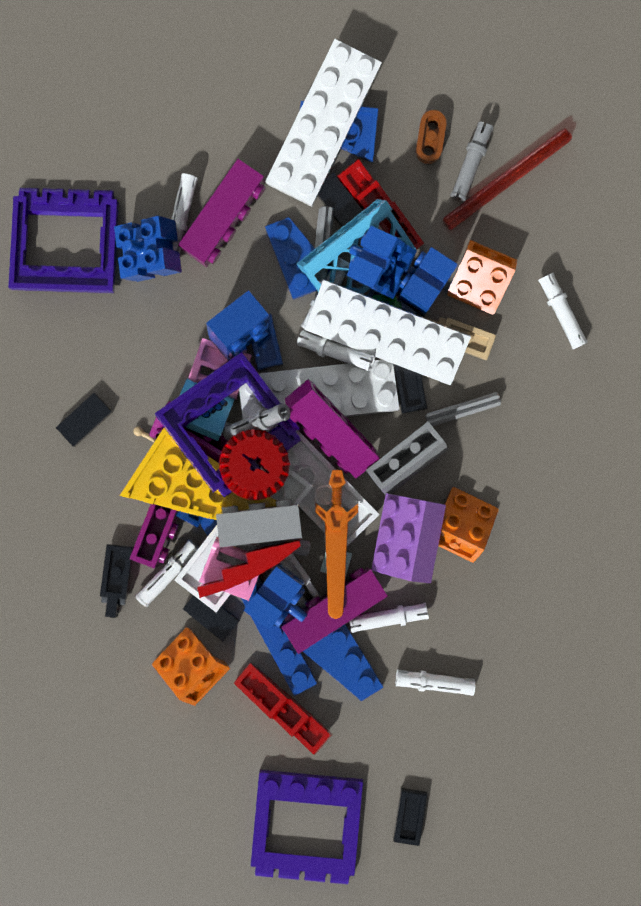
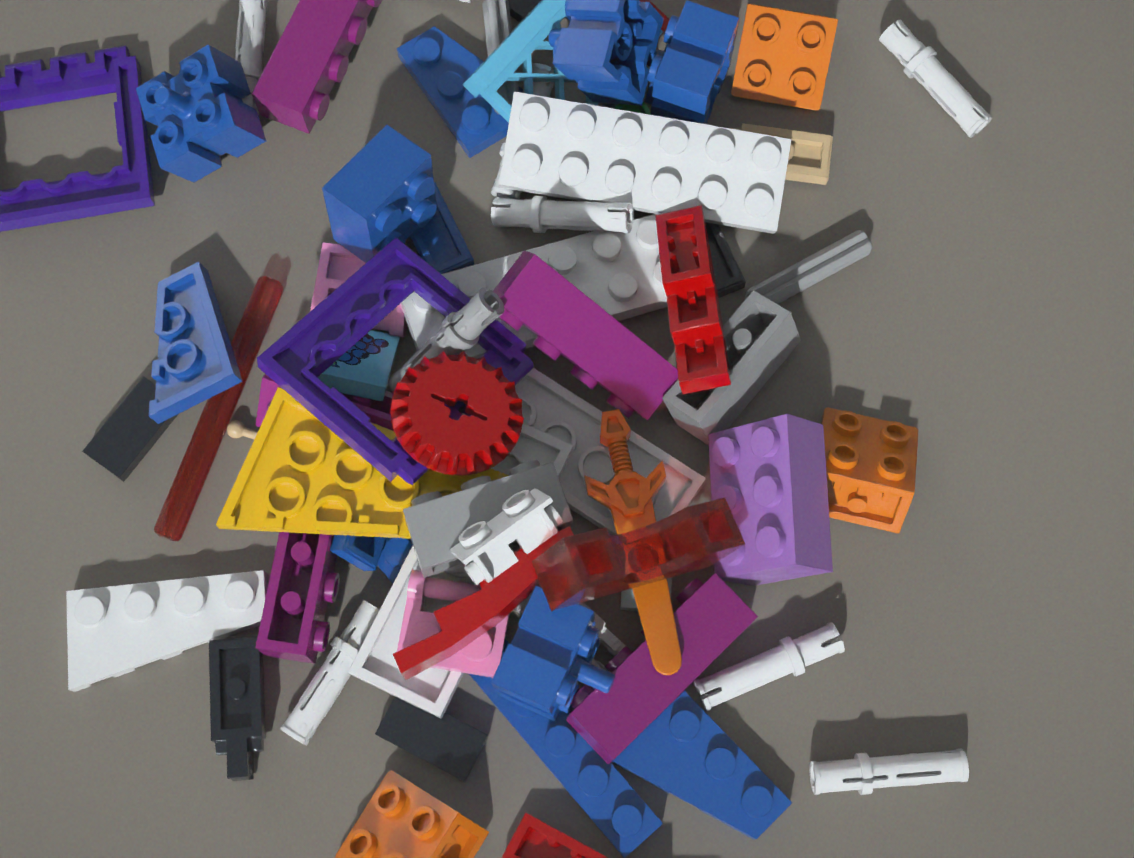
camera: 10 degrees left, 15 degrees down
none -> white wing [66,570,268,692]
none -> wing [149,261,243,424]
none -> clear red axle [154,276,283,541]
none -> white hinge [450,488,563,585]
none -> clear red arch [532,497,745,611]
none -> red slope [655,205,731,394]

